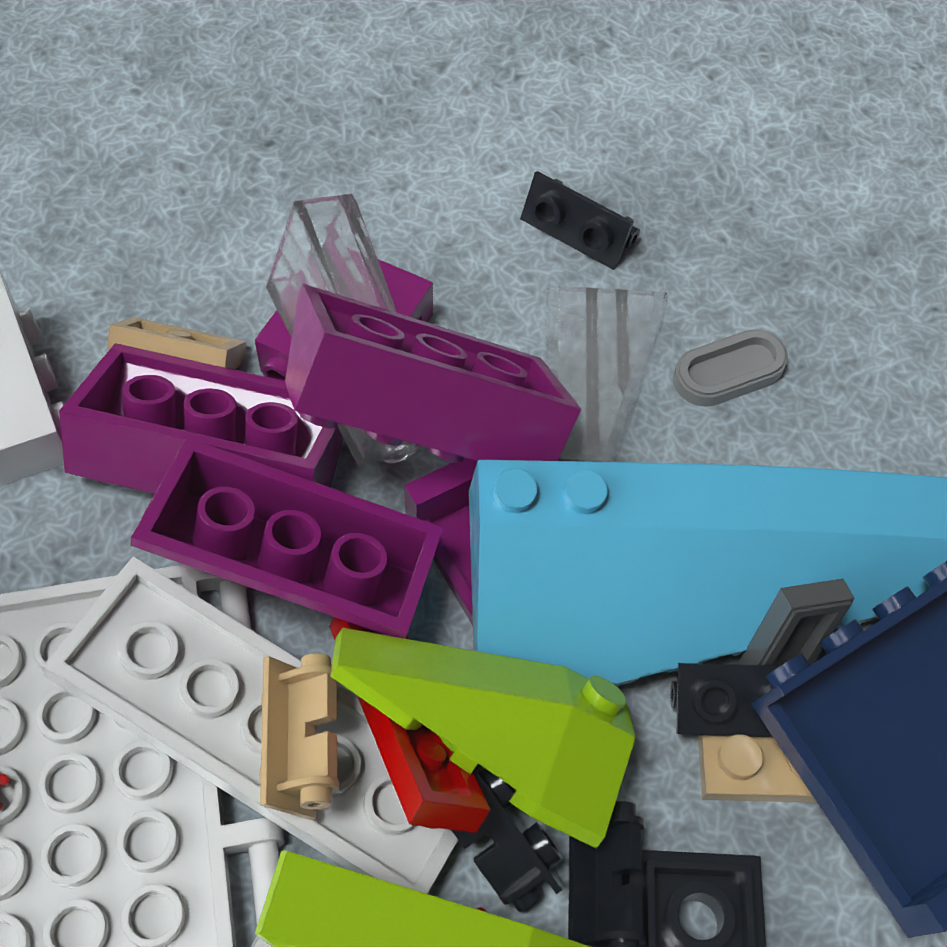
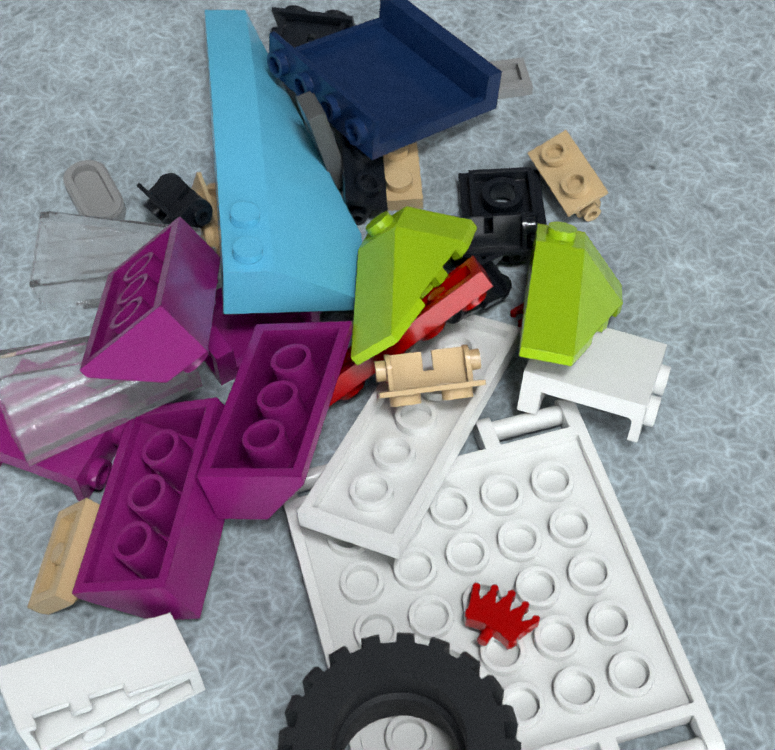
camera: 90 degrees left, 5 degrees down
none -> black hinge [136,173,213,233]

